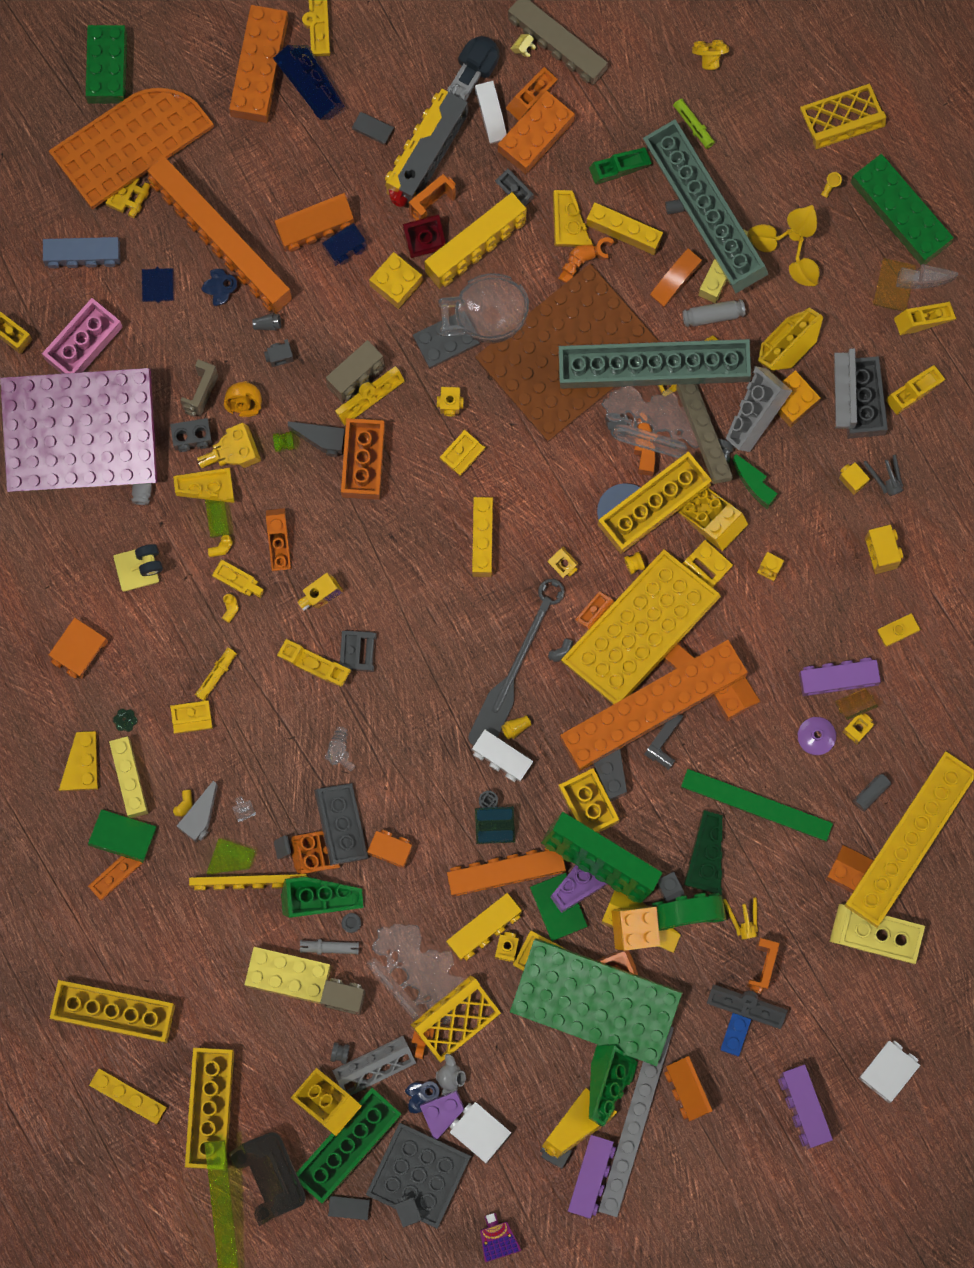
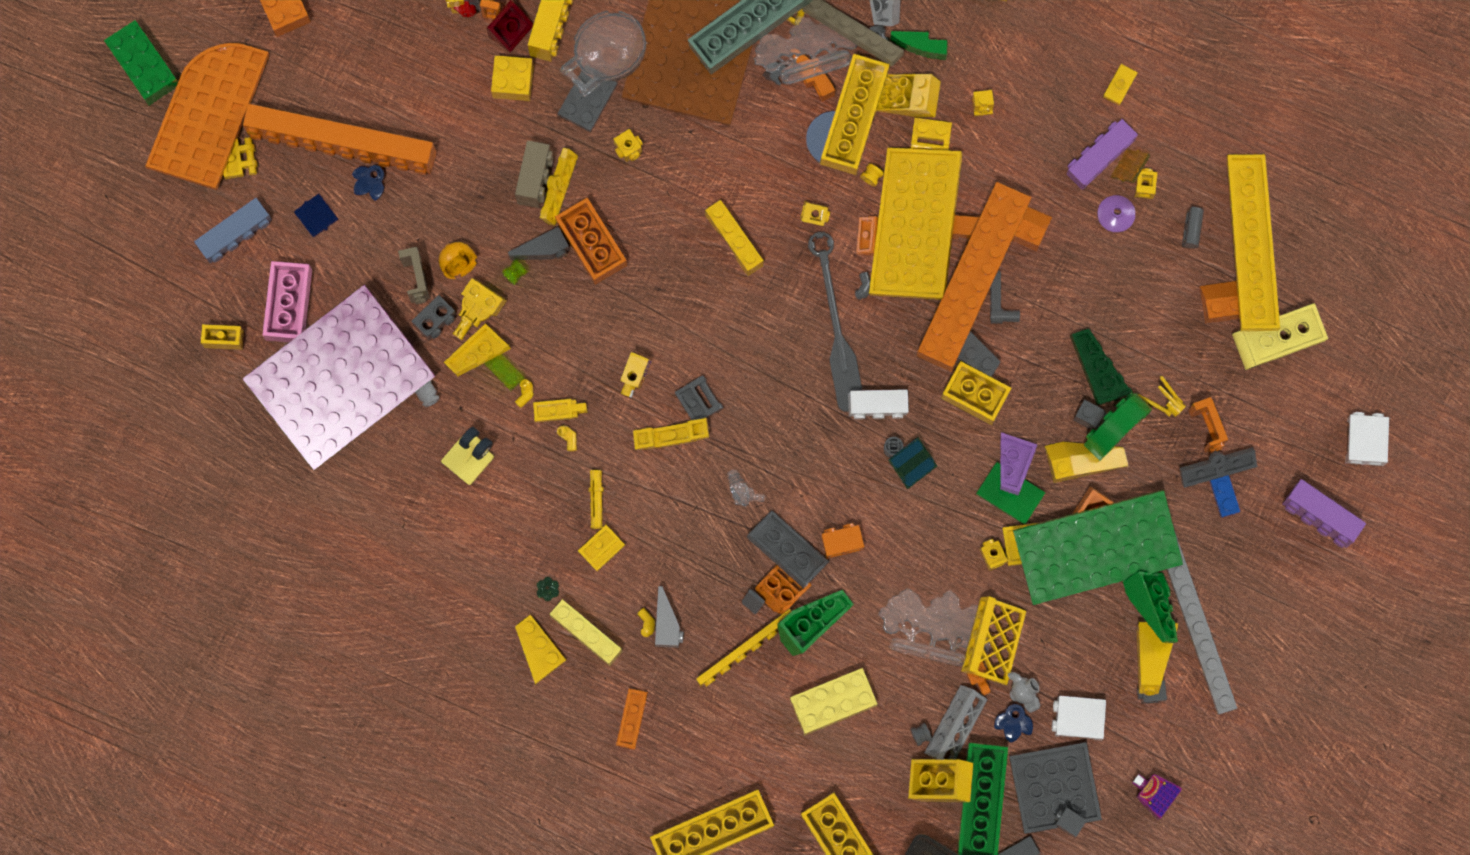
camera: 35 degrees left, 0 degrees up
orange panel [48,617,108,679] -> none
green tile [88,809,156,863] -> none
clear neon green wing [206,838,256,875] -> none
clear tile [232,796,256,822] -> none
dark grey cone [252,312,281,331] -> none
dark grey brick [264,339,294,367] -> none
orange slope [266,508,291,571] -> none
orange slope [275,193,354,252] -> none
light grey pin [300,939,359,955] -> none
dark tan brick [320,978,365,1015] -> none
clear blue brick [322,223,367,266] -> none
dark grey tile [342,913,361,933] -> none
medium lavender wing [420,1090,464,1140] -> none
yellow plate [439,430,485,476] -> none
yellow brick [446,893,522,961] -> none
orange brick [447,848,566,897] -> none
yellow cone [501,716,531,739] -> none
green brick [541,812,663,903] -> none
medium lavender brick [568,1135,616,1219] -> none
light orange brick [611,906,660,951] -> none
orange slope [664,1056,712,1122] -> none
green tile [681,769,833,842] -> none
yellow brick [865,525,903,574] -> none

